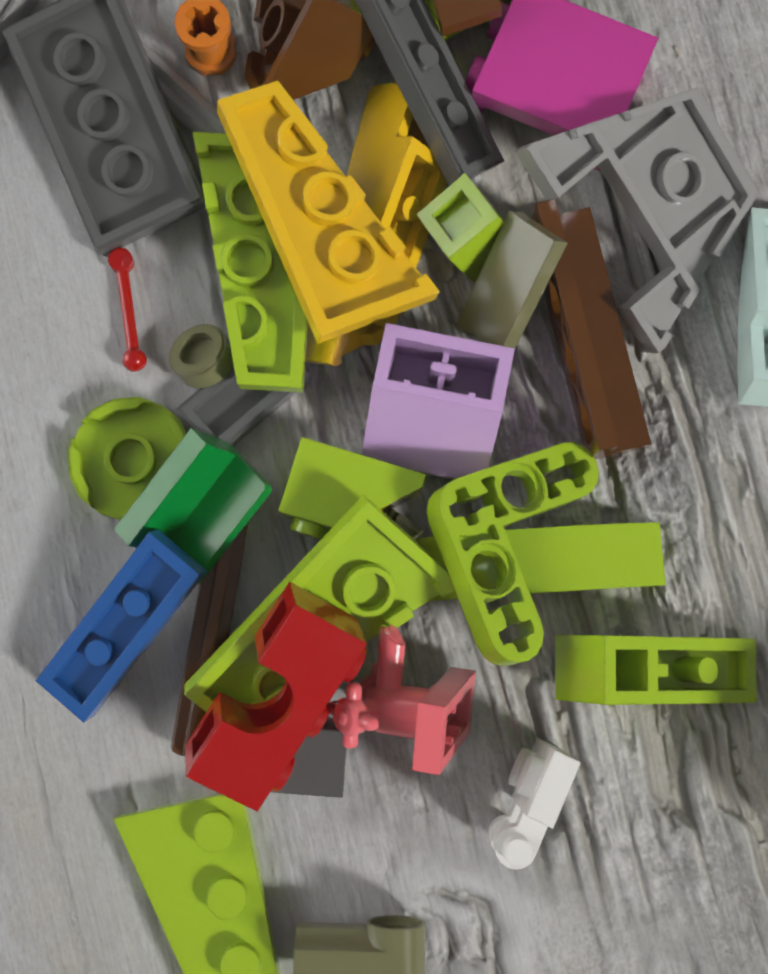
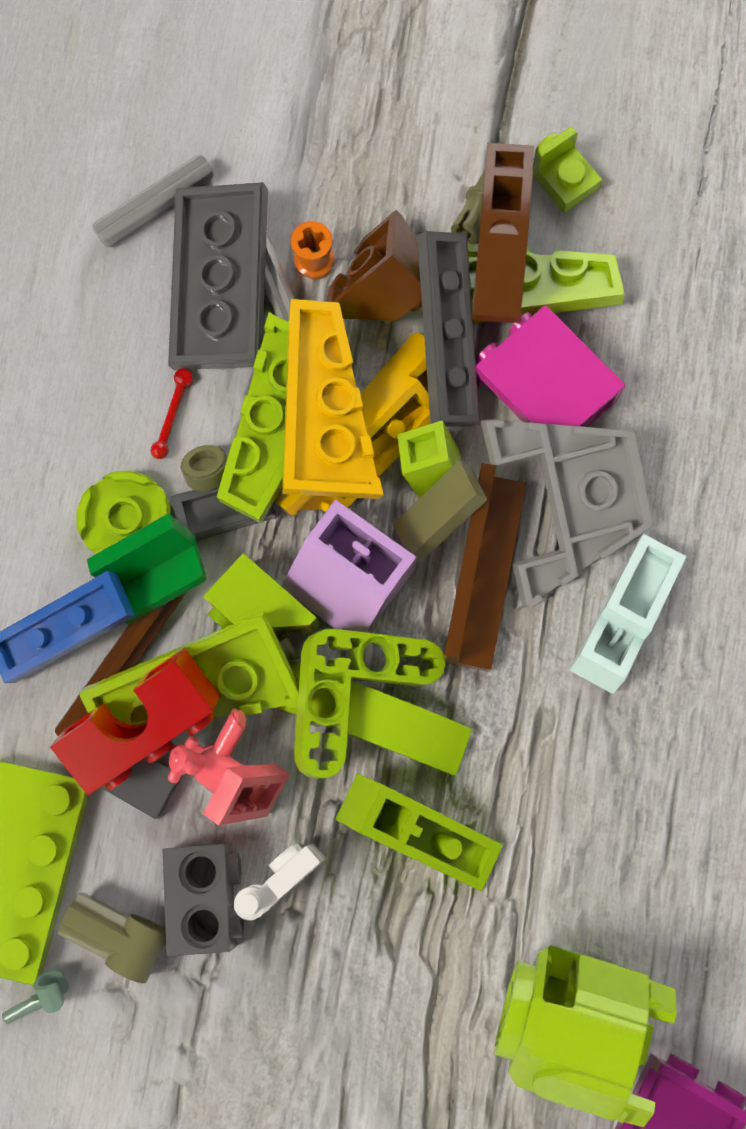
camera: 30 degrees right, 5 degrees down
none -> dark grey brick [162,843,244,957]

